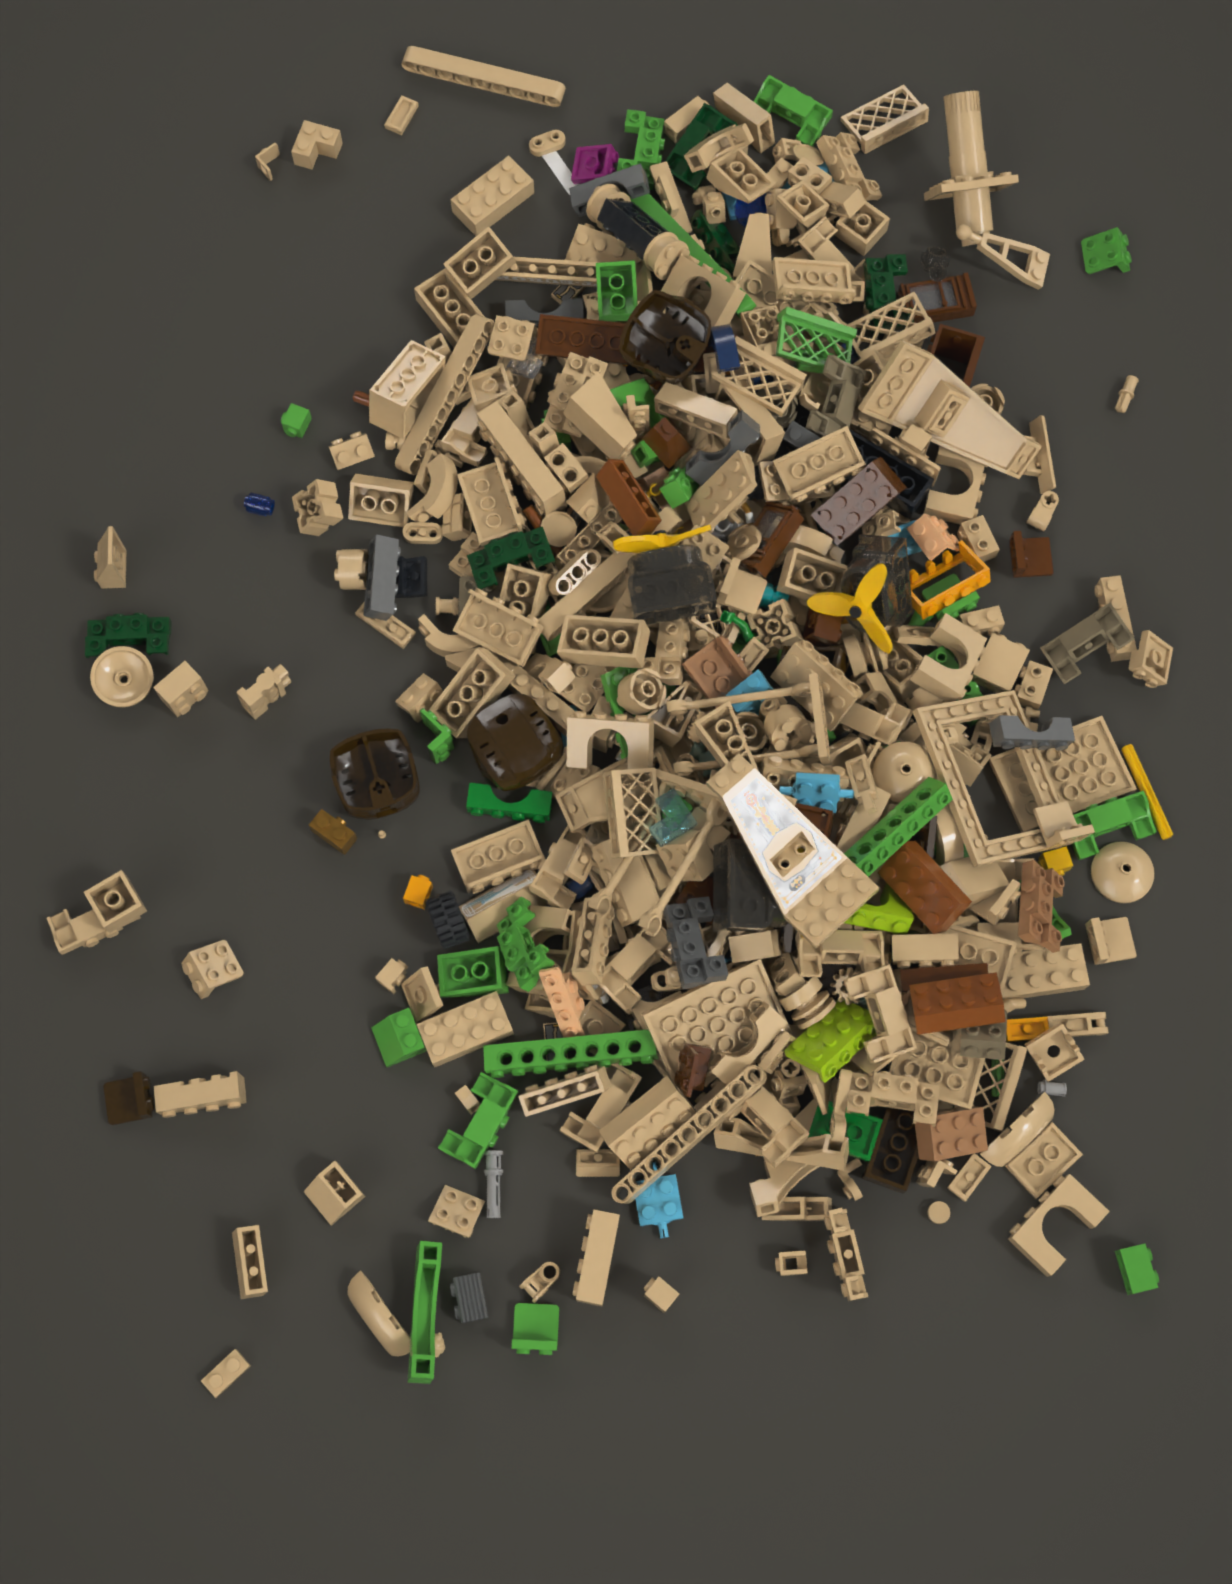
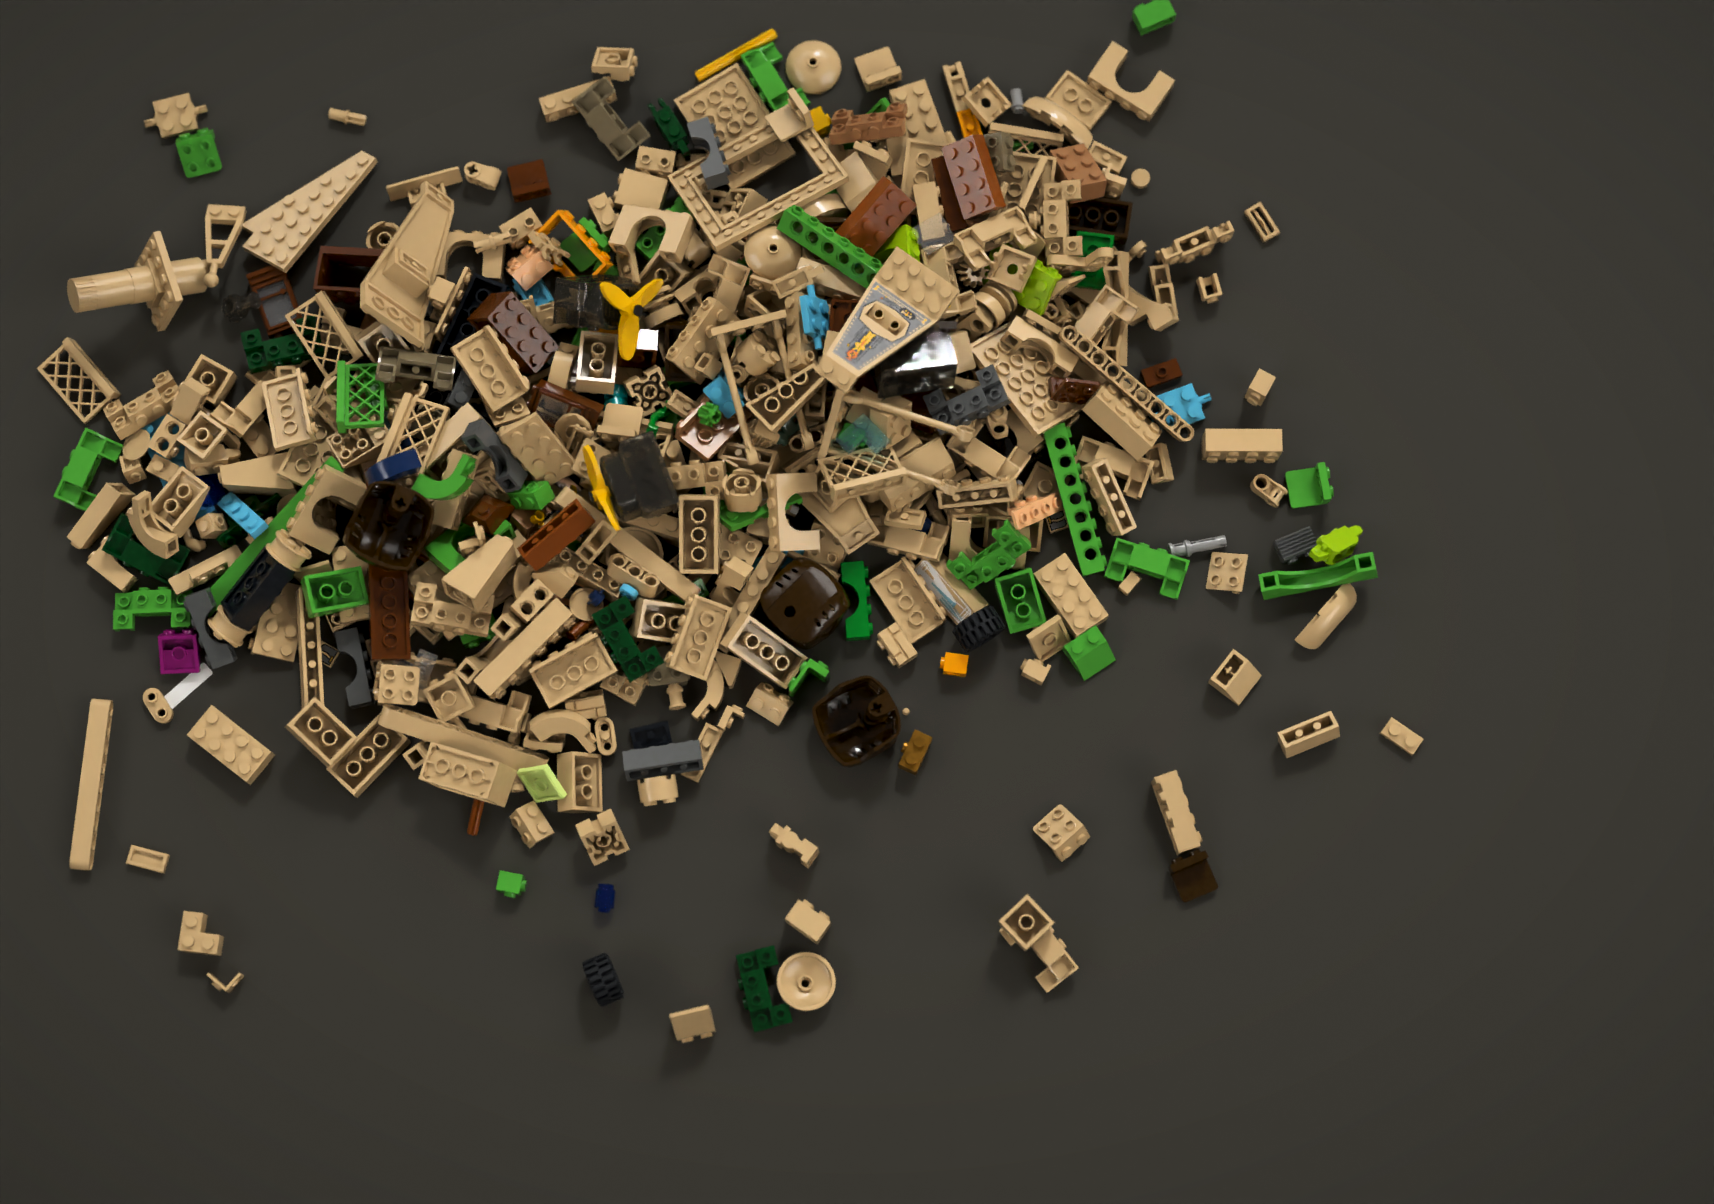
camera: 100 degrees left, 5 degrees up
none -> tan plate [144,93,208,139]
none -> medium azure plate [217,492,269,539]
none -> tan wing [242,151,378,273]
none -> bright green arch [411,454,477,501]
none -> tan pin [473,231,513,254]
none -> yellowish green plate [517,764,567,803]
none -> tan plate [528,230,571,266]
none -> tan tile [566,423,594,459]
none -> black tyre [583,952,624,1007]
none -> dark blue plate [587,589,605,607]
none -> medium azure tile [619,584,639,601]
none -> dark green hinge [647,98,690,158]
none -> tan plate [693,352,723,380]
none -> bright green gear [697,402,721,427]
none -> tan bracket [717,704,745,732]
none -> tan brick [876,622,918,669]
none -> clear piece [911,213,954,255]
none -> tan piece [986,244,1037,293]
none -> tan tile [1018,155,1048,212]
none -> tan plate [1029,211,1041,230]
none -> reddish brown plate [1140,358,1183,389]
none -> tan tile [1244,202,1280,243]
none -> lime hinge [1309,525,1363,565]

